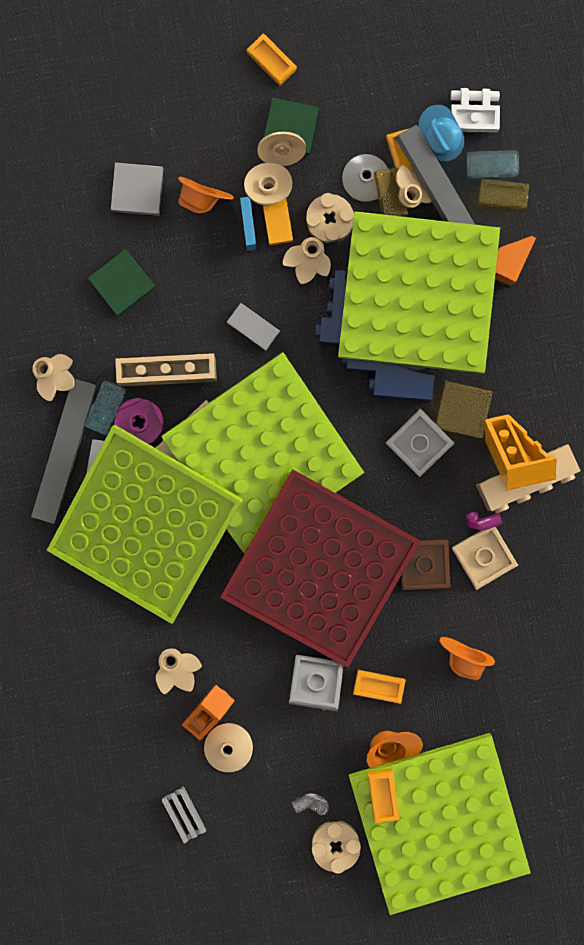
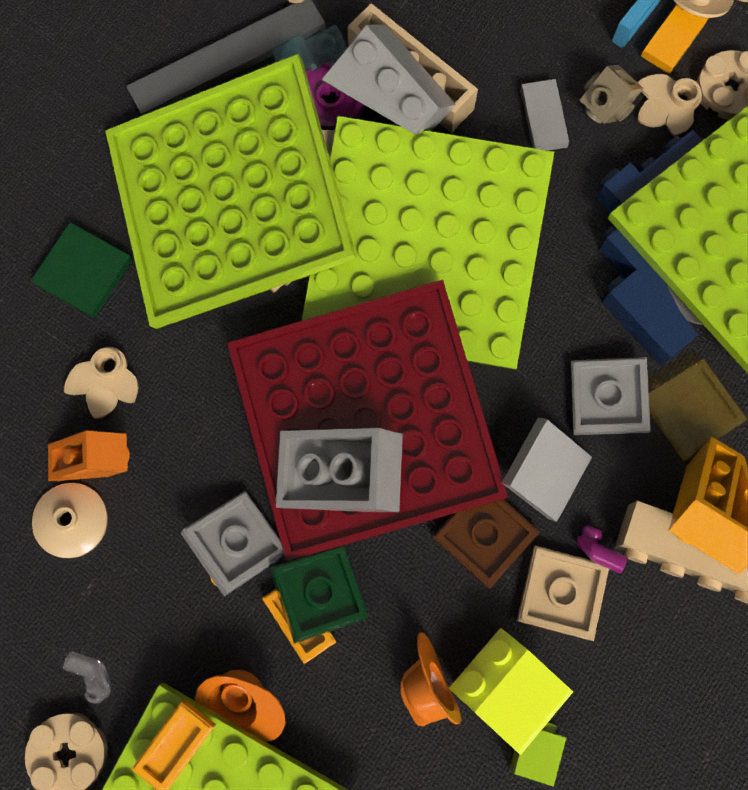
camera: 45 degrees right, 10 degrees down
none -> dark green tile [31,223,133,319]
none -> dark green tile [270,545,369,644]
none -> light grey slope [276,428,403,512]
none -> light grey wedge [322,25,456,135]
none -> neon yellow slope [449,628,573,755]
none -> light grey tile [502,417,592,522]
none -> lime brick [509,722,566,787]
none -> dark tan brick [580,65,644,124]

